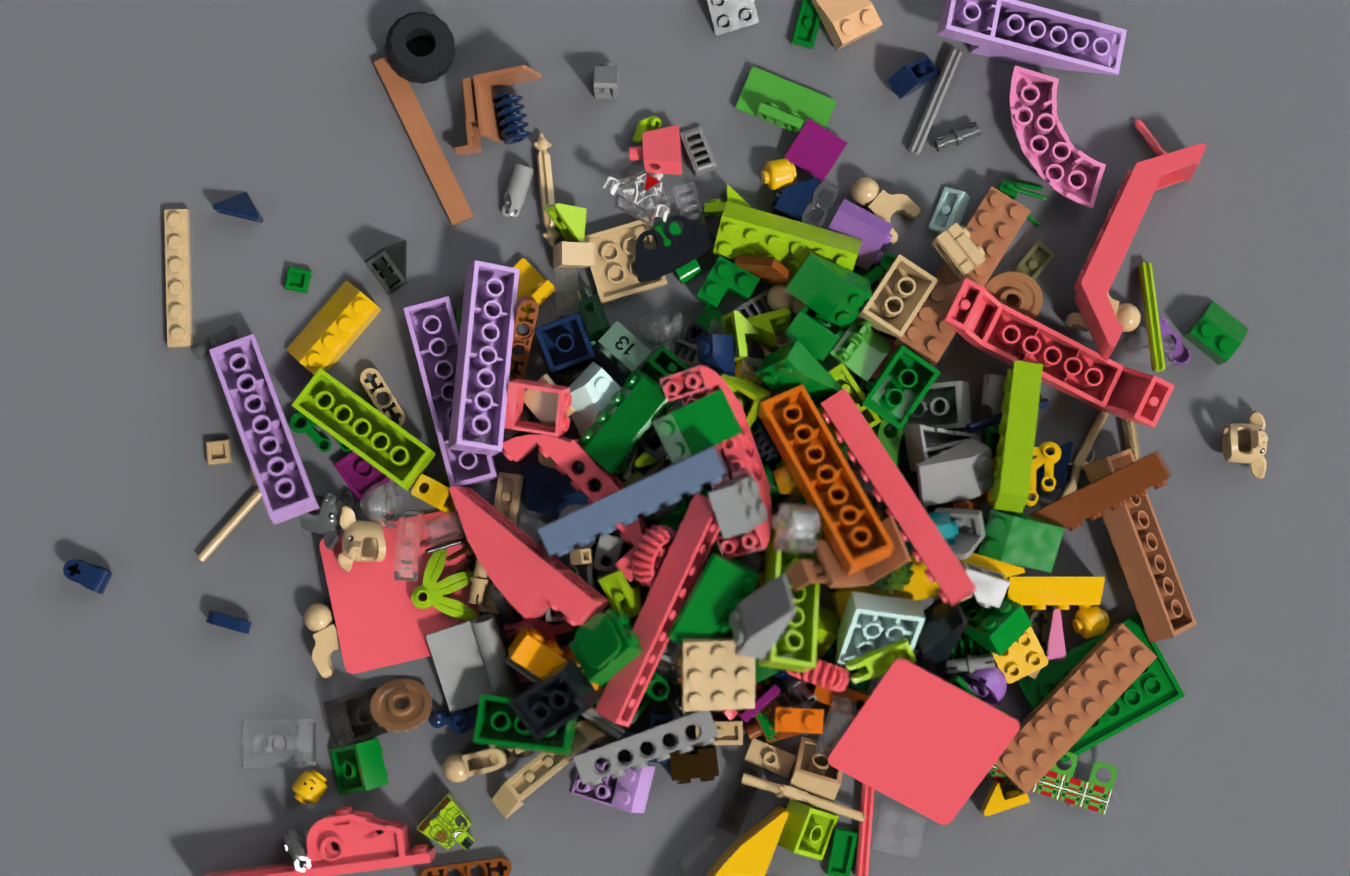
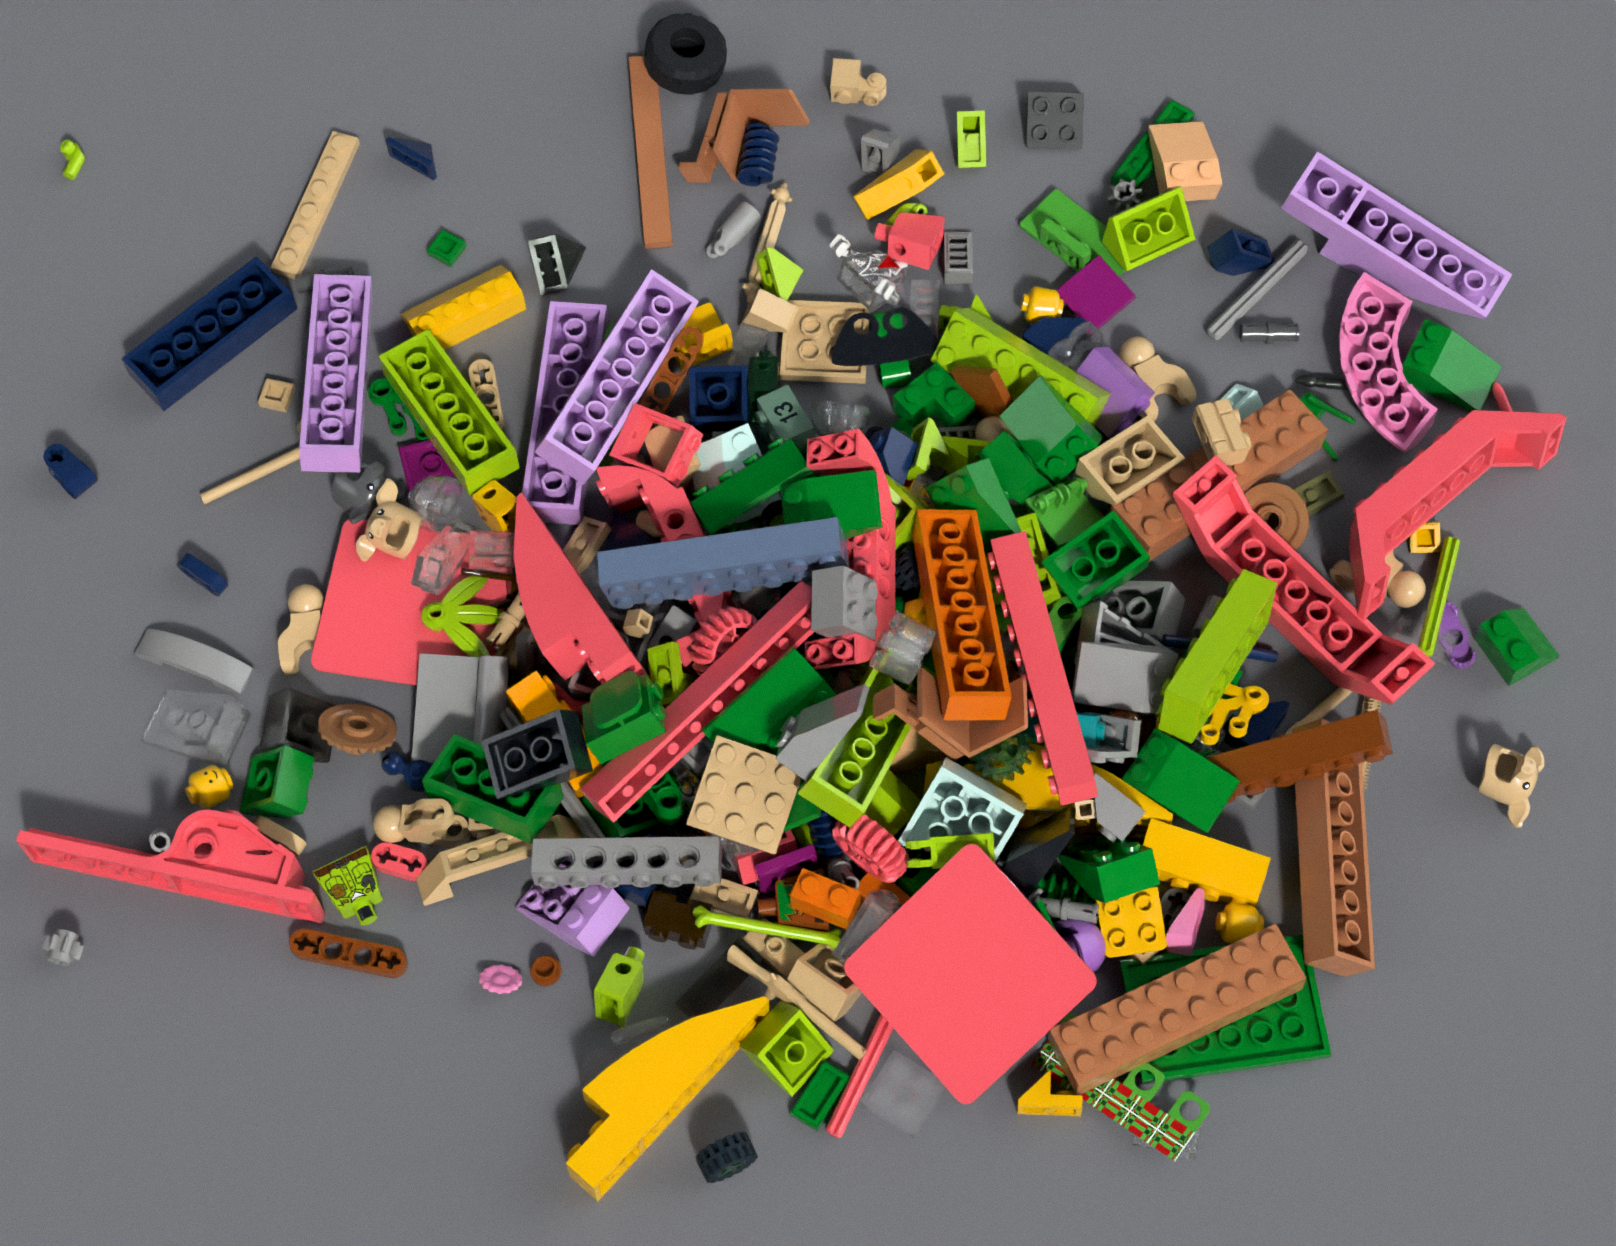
camera: 30 degrees right, 20 degrees down
none -> dark blue brick [121,256,297,411]
none -> light grey slope [134,629,254,696]
none -> tan beam [253,815,307,857]
none -> coral beam [371,842,428,881]
none -> bright pink piece [479,964,522,994]
none -> dark orange plate [530,955,562,986]
none -> lime torso [594,946,645,1027]
none -> lime piece [693,906,843,950]
none -> tan brick [830,58,887,106]
none -> yellow slope [853,149,944,220]
none -> lime slope [957,110,986,168]
none -> lime slope [1102,186,1196,271]
none -> light grey gear [1108,179,1143,214]
none -> pearl dark grey piece [1295,374,1349,391]
none -> green slope [1402,319,1502,412]
none -> yellow slope [1408,521,1440,553]

